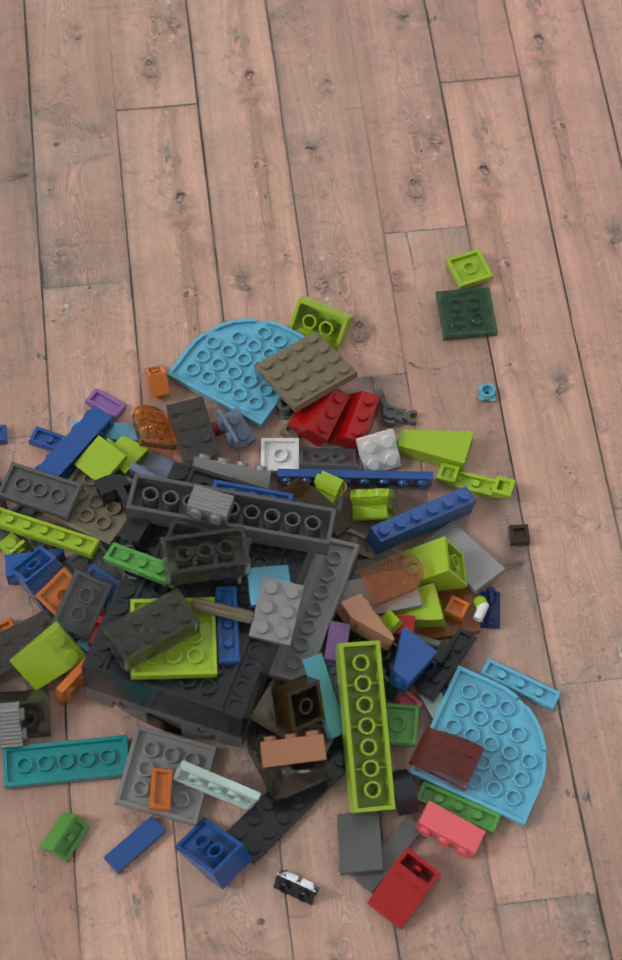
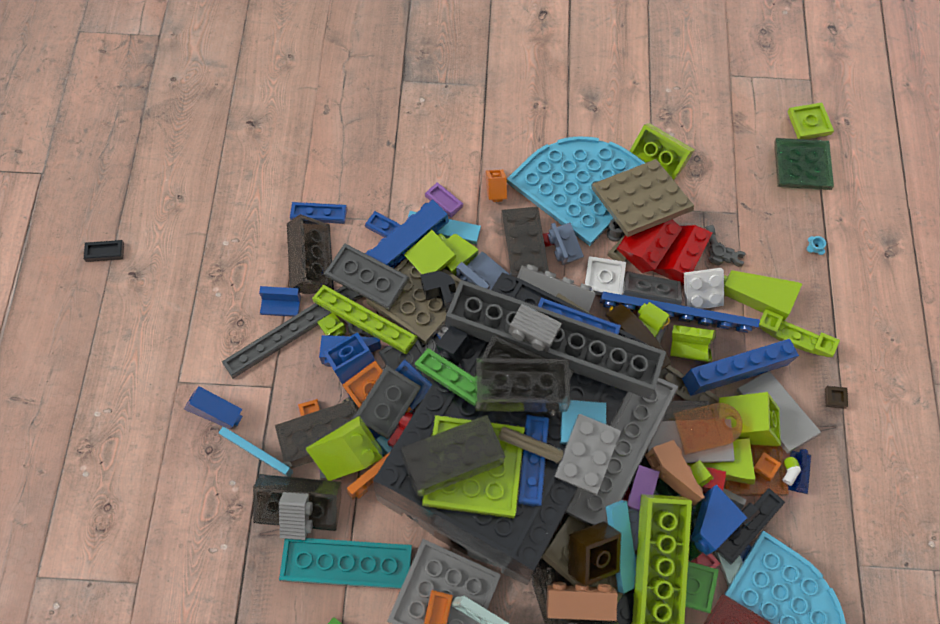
camera: 10 degrees right, 5 degrees up
clear orange plate [132,405,178,450] -> none
medium azure tile [480,658,561,712] -> none

